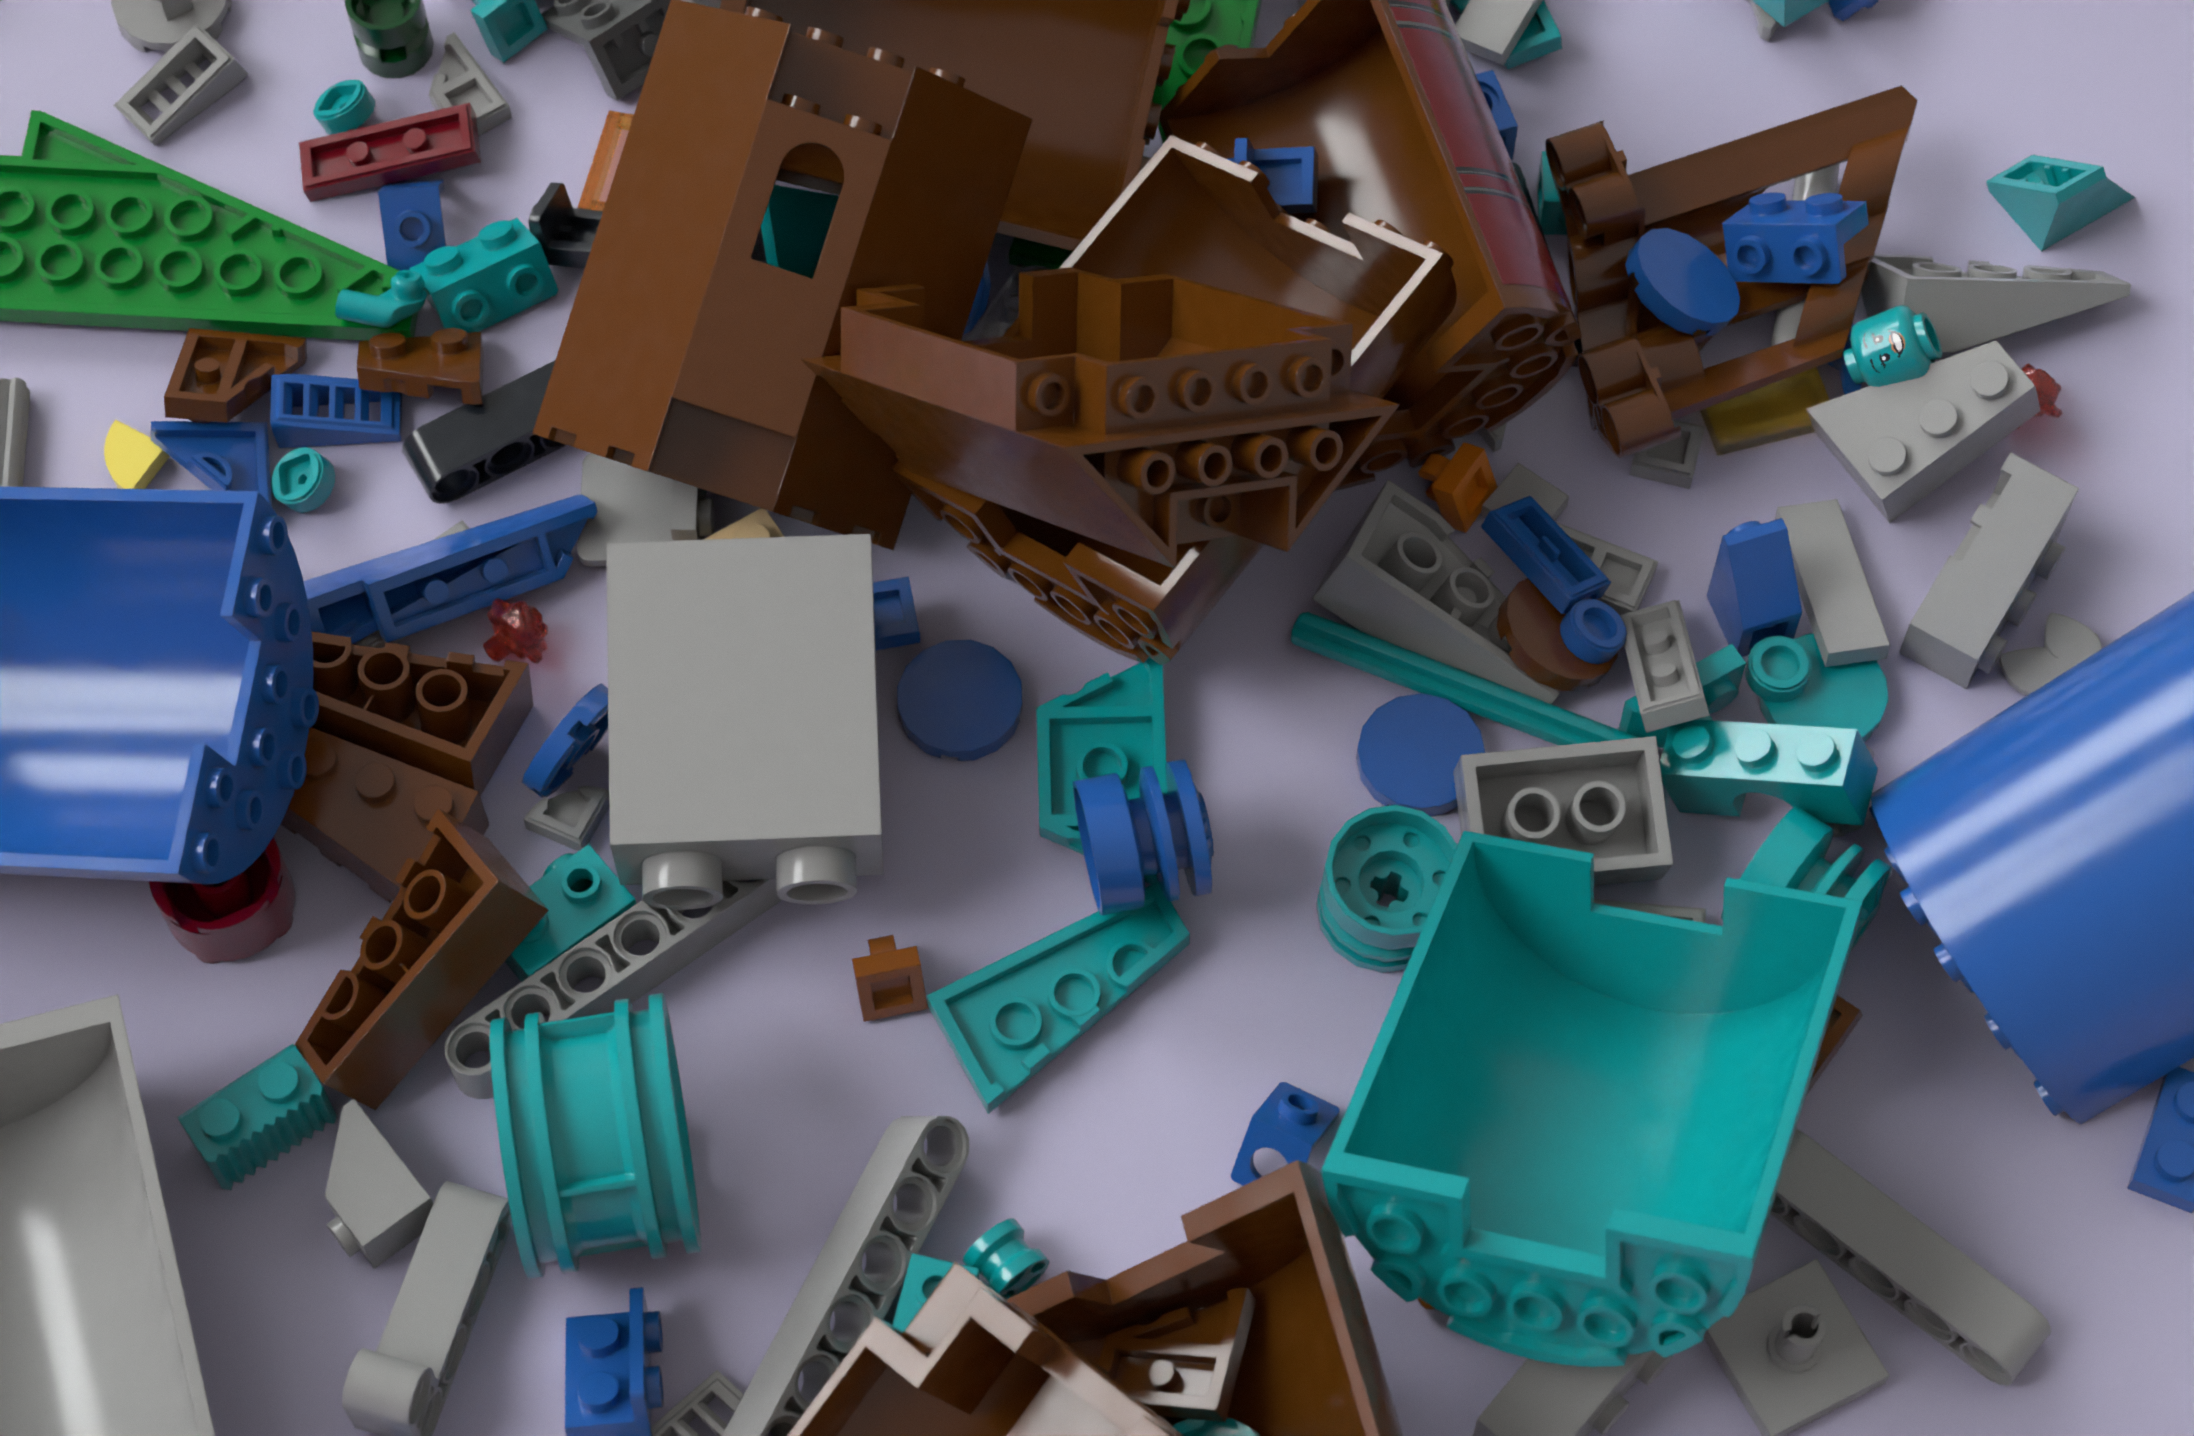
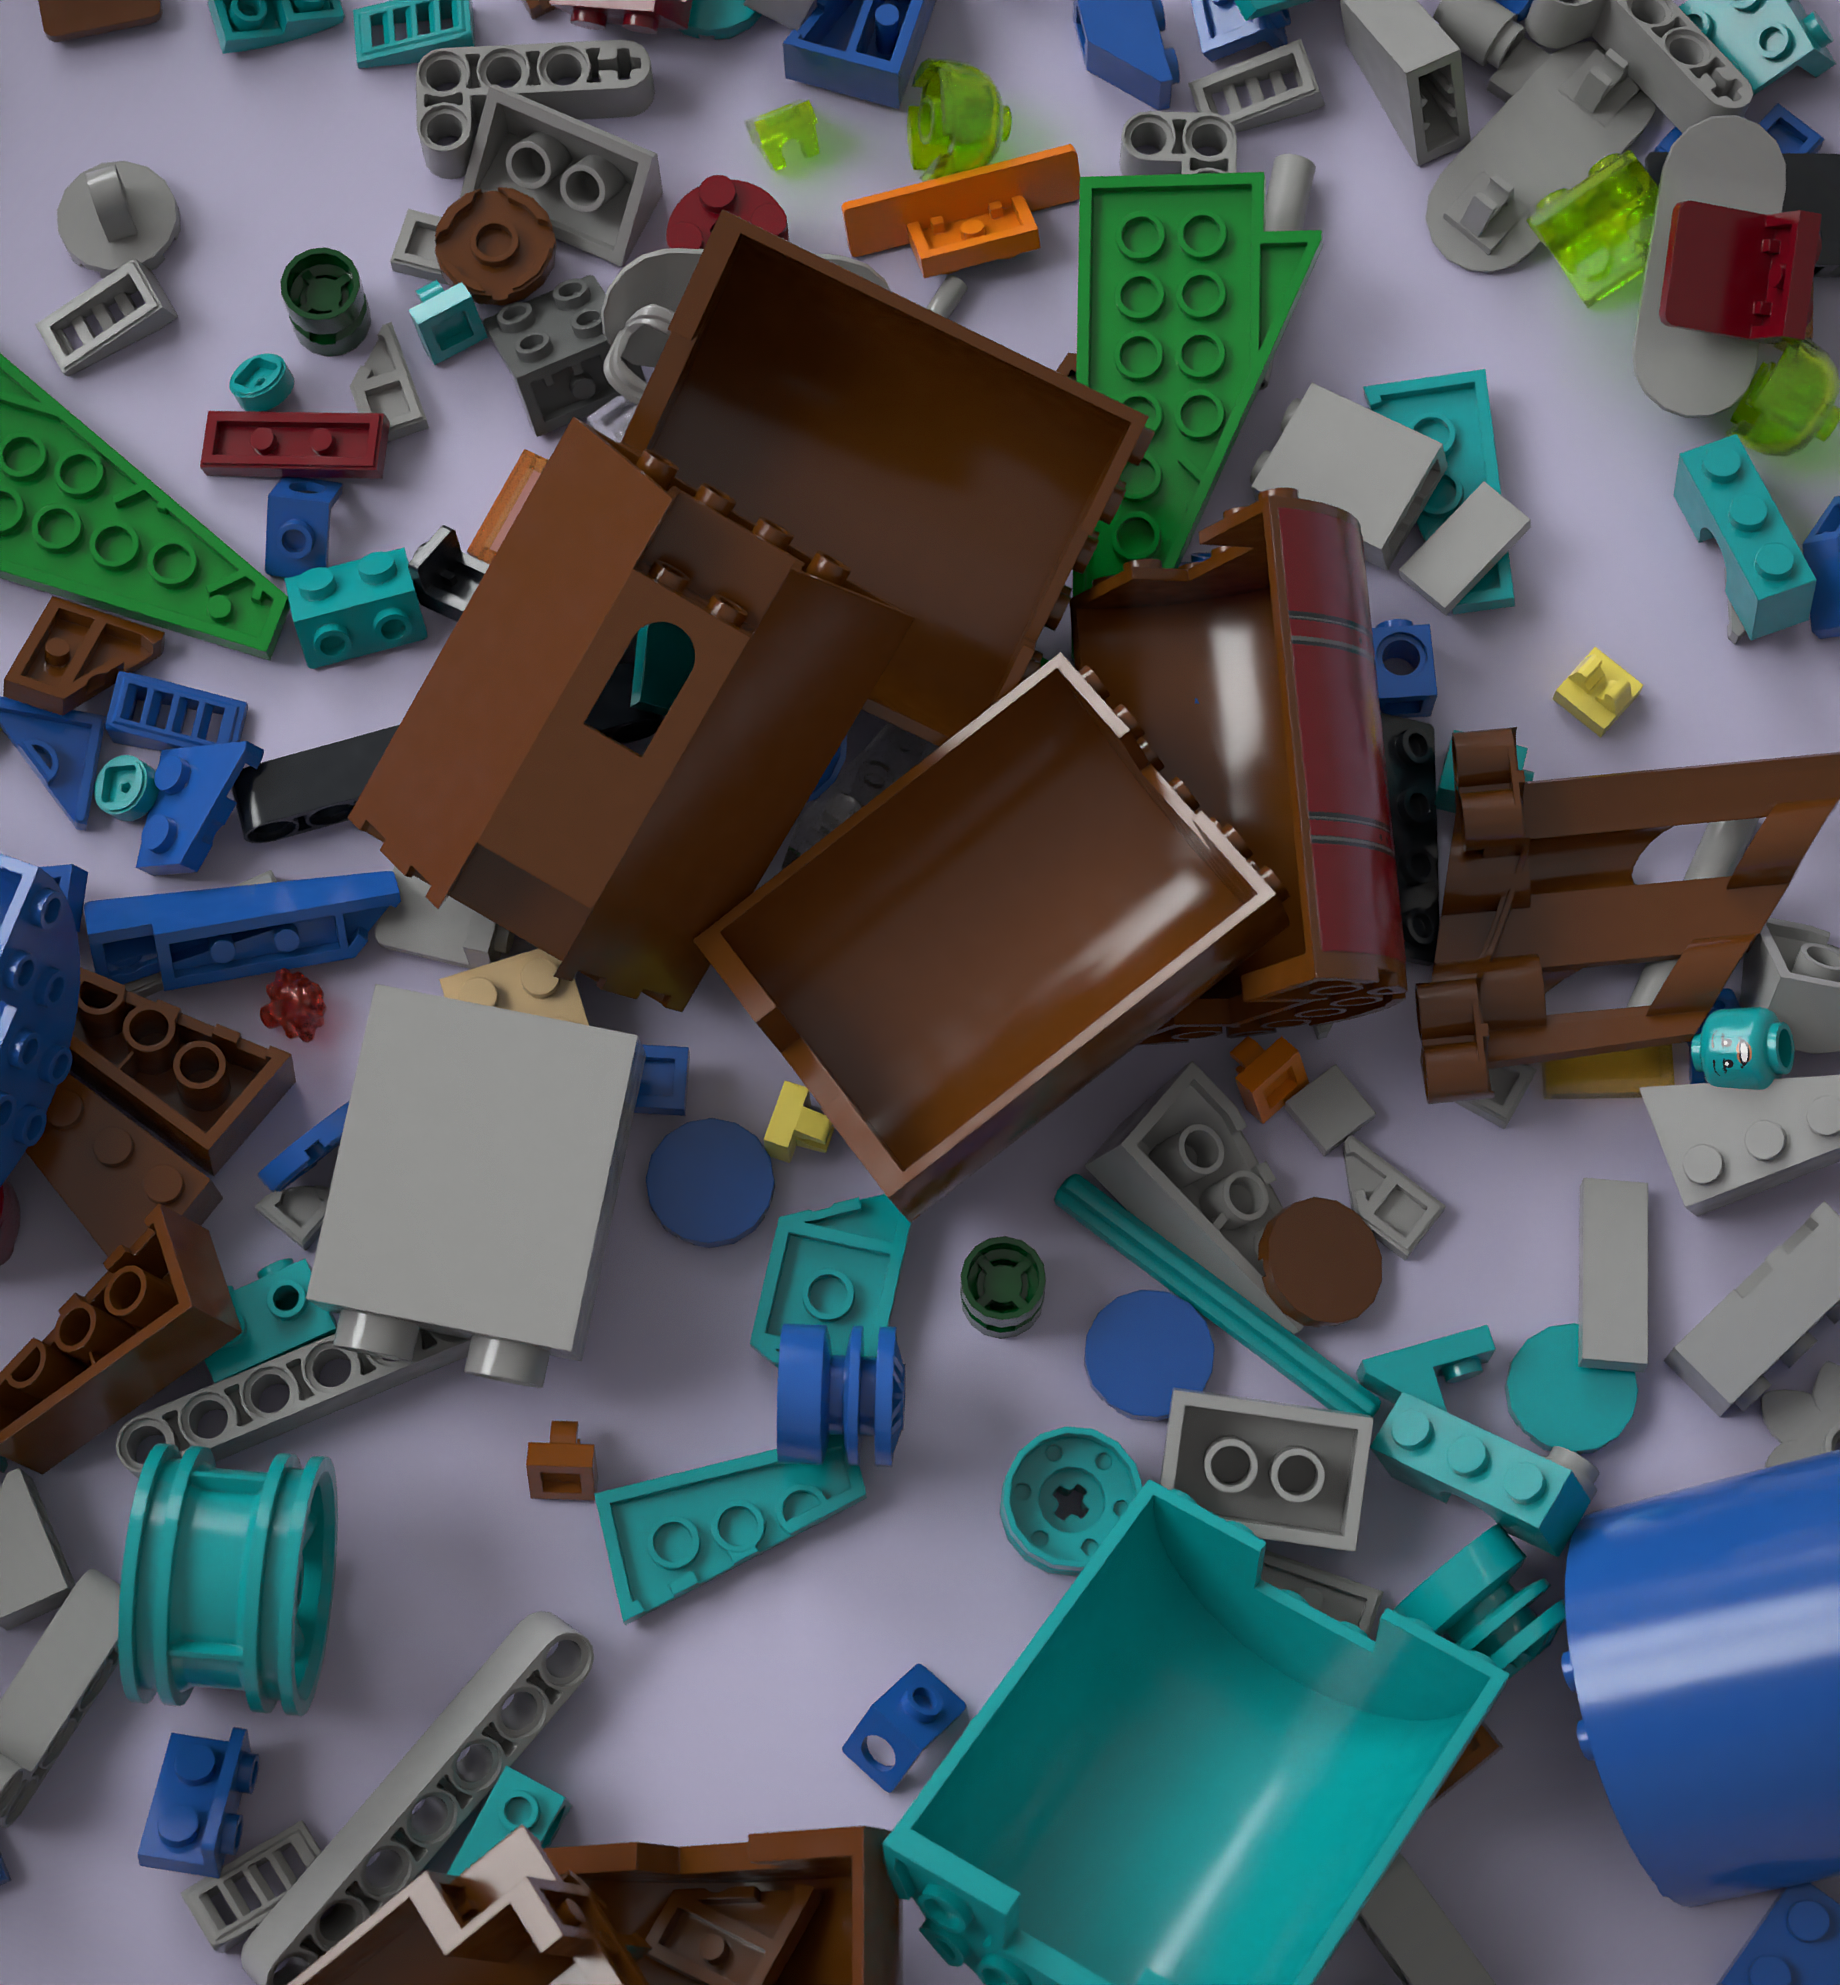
camera: 15 degrees right, 10 degrees up
teal arm [335,270,427,328] -> none
reddish brown wing [357,328,484,405] -> none
reddish brown panel [801,267,1400,569] -> none
teal wheel [963,1218,1050,1300] -> none
blue bracket [1227,138,1319,214] -> none
blue tile [1480,495,1612,614] -> none
blue tile [1560,599,1627,664] -> none
light grey tile [1620,600,1710,733] -> none
blue tile [1625,228,1740,336] -> none
blue slope [1706,518,1802,657] -> none
blue bracket [1722,192,1869,284] -> none
teal tile [1745,636,1812,702] -> none
none -> blue wing [136,741,264,876]
none -> light yellow tile [763,1080,835,1163]
none -> dark green wheel [960,1236,1046,1339]
none -> light yellow tile [1553,647,1644,738]

